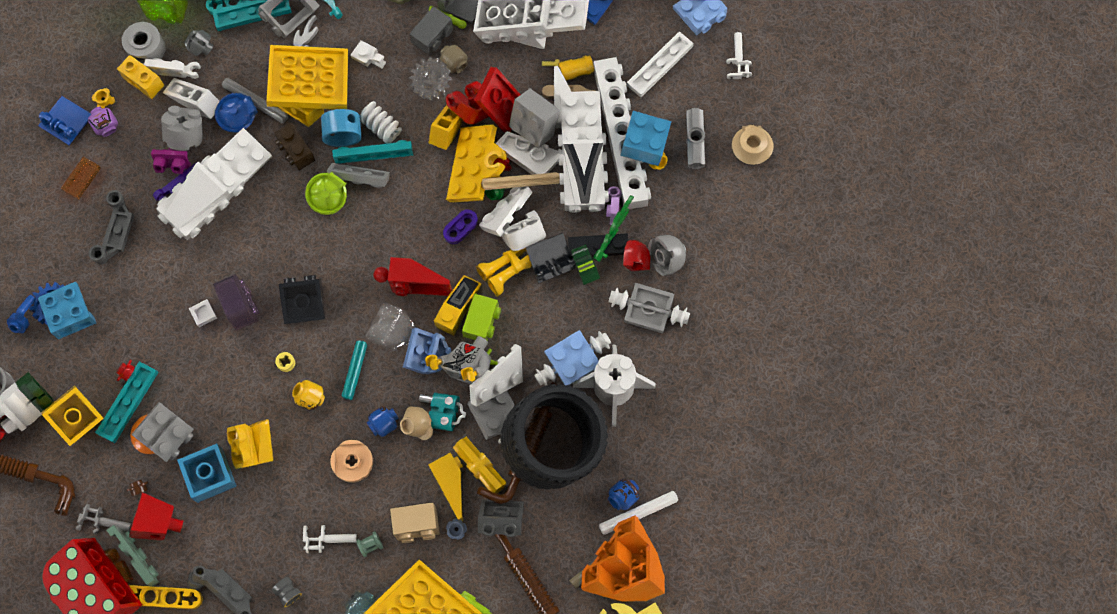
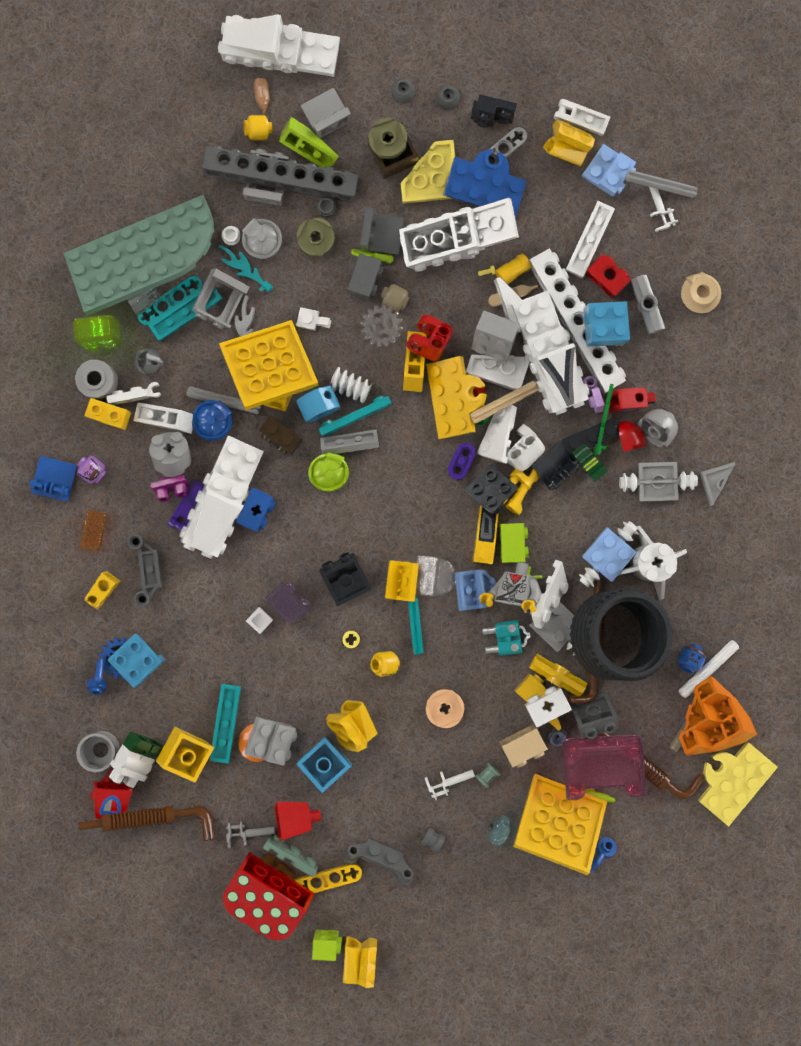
camera: 20 degrees left, 15 degrees up
yellow plate [92,88,115,108] -> none
red plate [116,360,135,381] -> none
reddish brown plate [126,479,148,496] -> none
blue head [366,406,399,437] -> none
red slope [373,257,452,296] -> none
tan piece [400,407,433,440] -> none
red plate [474,67,521,133] -> none
none -> yellow leg [84,571,121,610]
none -> blue brick [236,487,276,532]
none -> yellow bracket [385,560,419,602]
none -> black hinge [464,464,518,514]
none -> white brick [524,686,572,727]
none -> clear pink windscreen [562,735,645,800]
none -> red brick [585,254,631,300]
none -> red torso [607,388,655,413]
none -> light grey axle [625,170,698,198]
none -> light grey tile [700,462,735,506]

